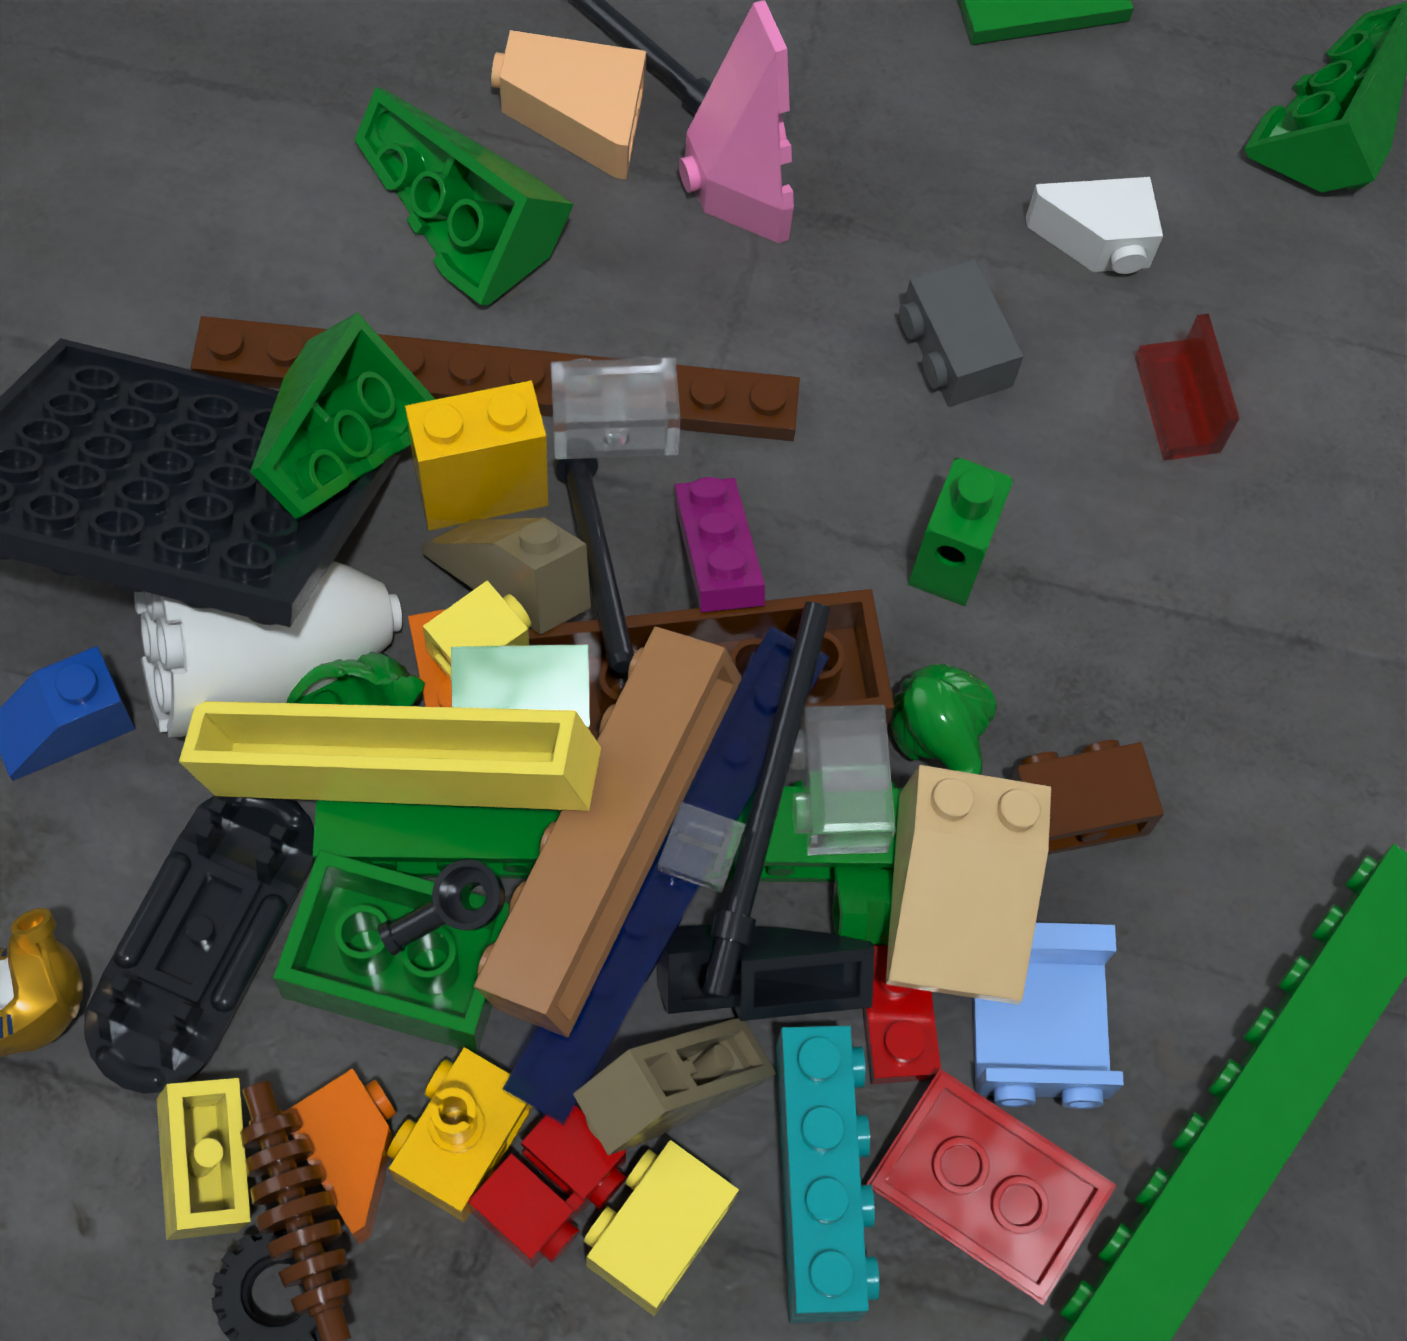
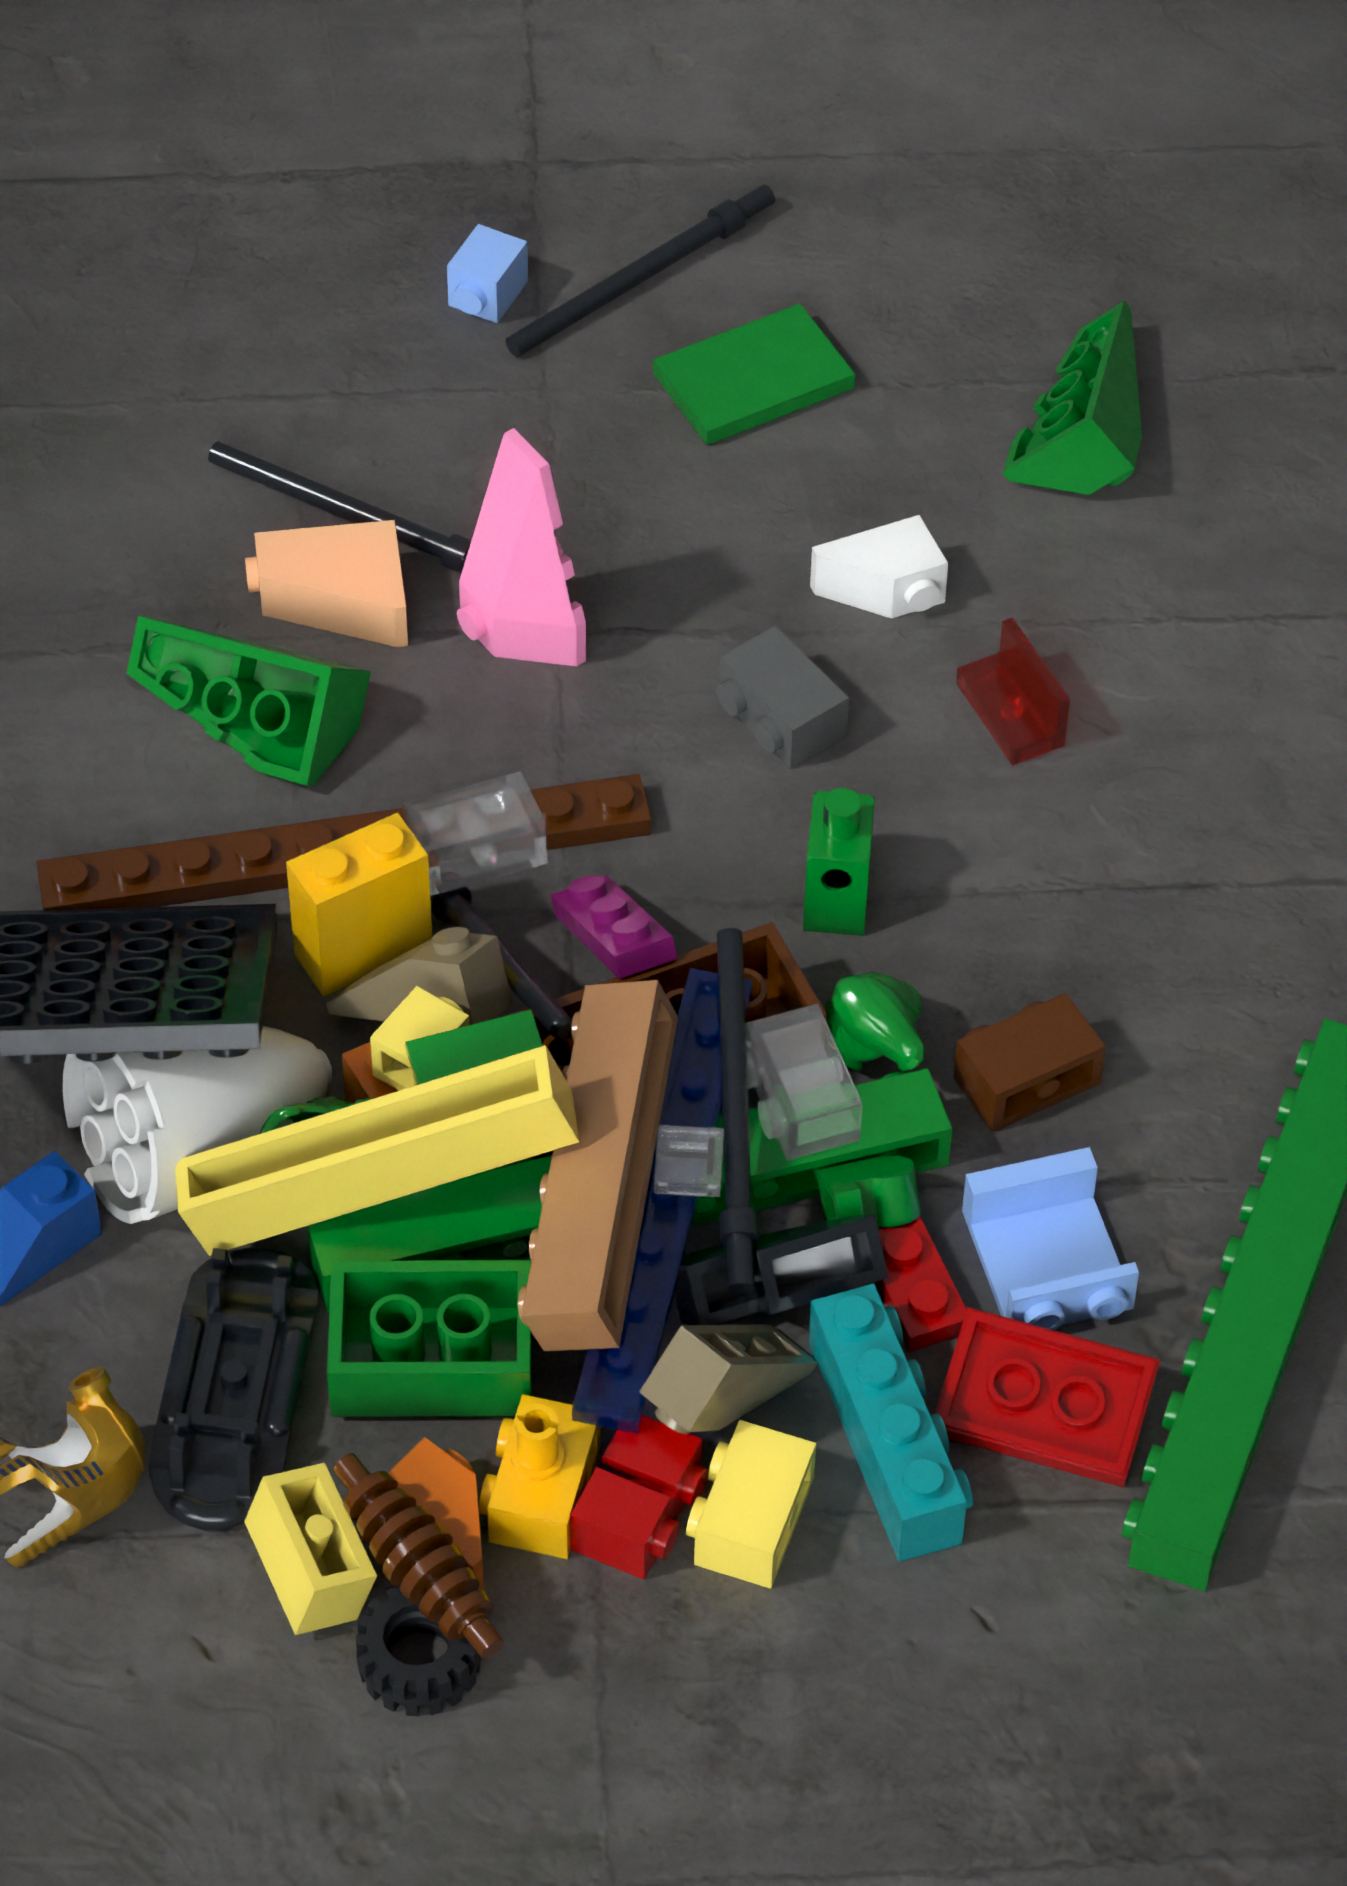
camera: 10 degrees left, 15 degrees down
green wedge [250,312,436,519] -> none
black bar [378,859,505,956] -> none
tan slope [885,765,1051,1005] -> none

